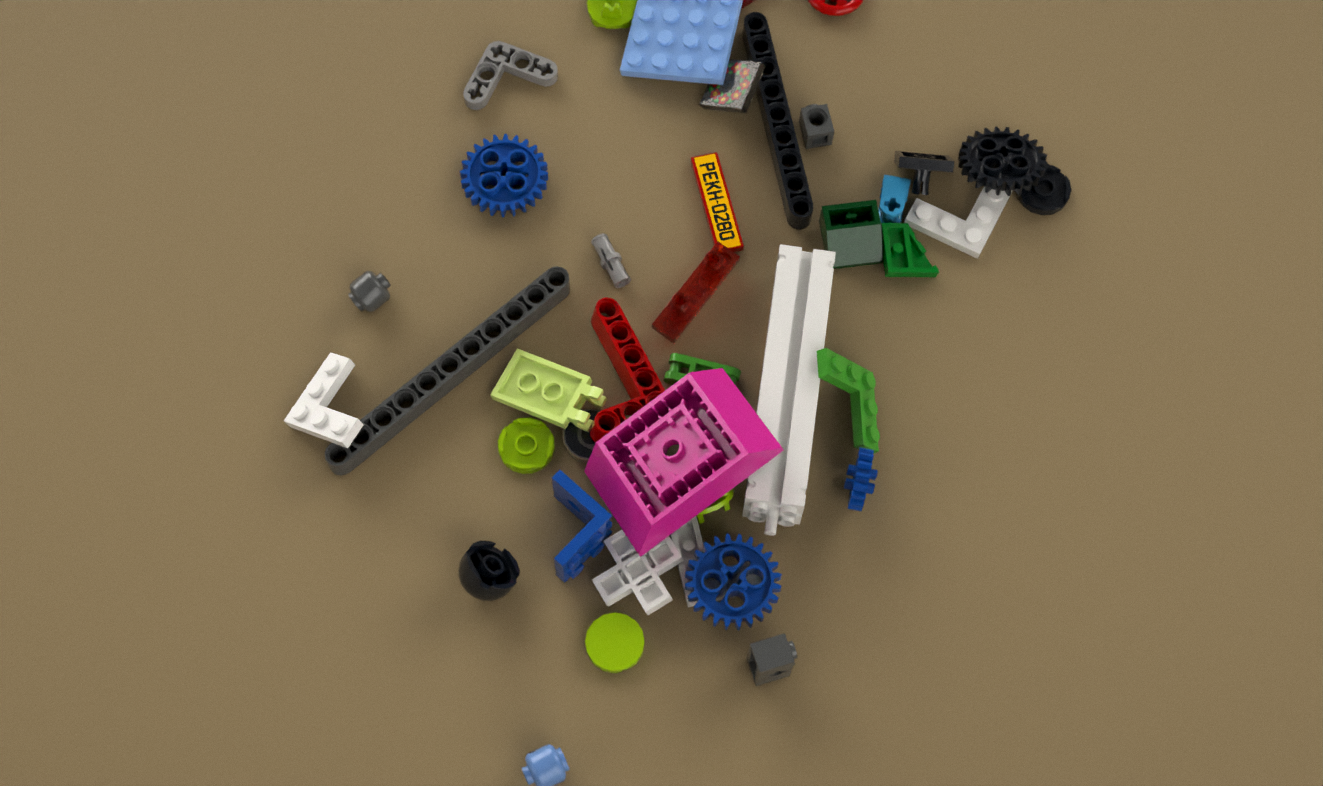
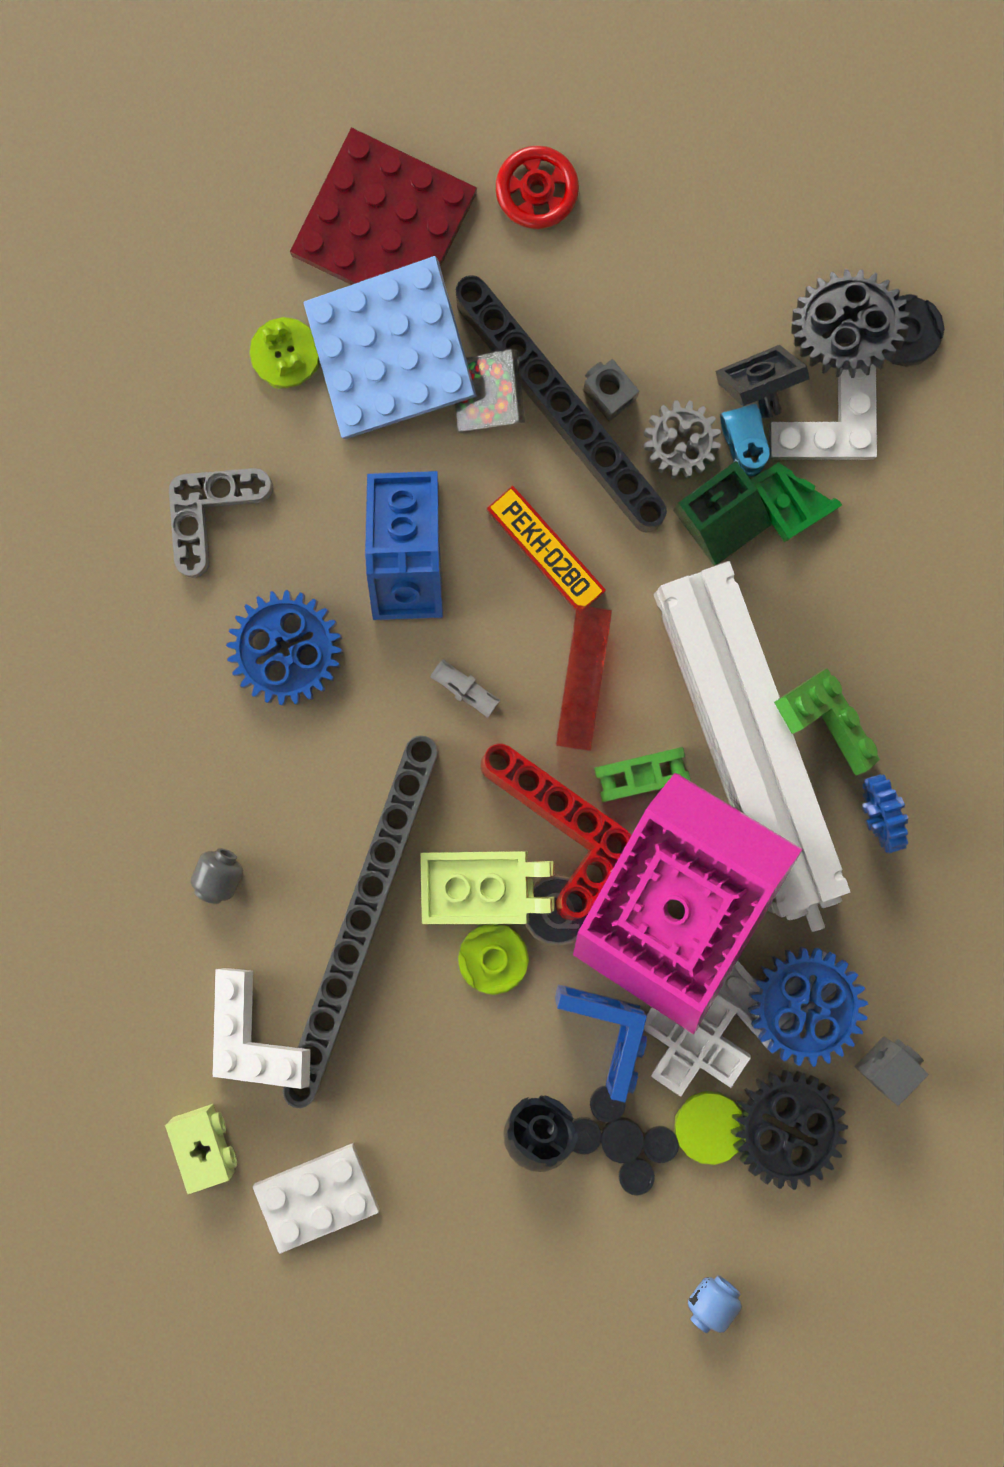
camera: 30 degrees left, 20 degrees up
none -> yellowish green brick [165,1104,237,1194]
none -> white plate [253,1143,380,1254]
none -> blue bracket [365,471,443,620]
none -> black piece [572,1085,679,1195]
none -> light grey gear [643,400,721,479]
none -> black gear [731,1069,848,1190]

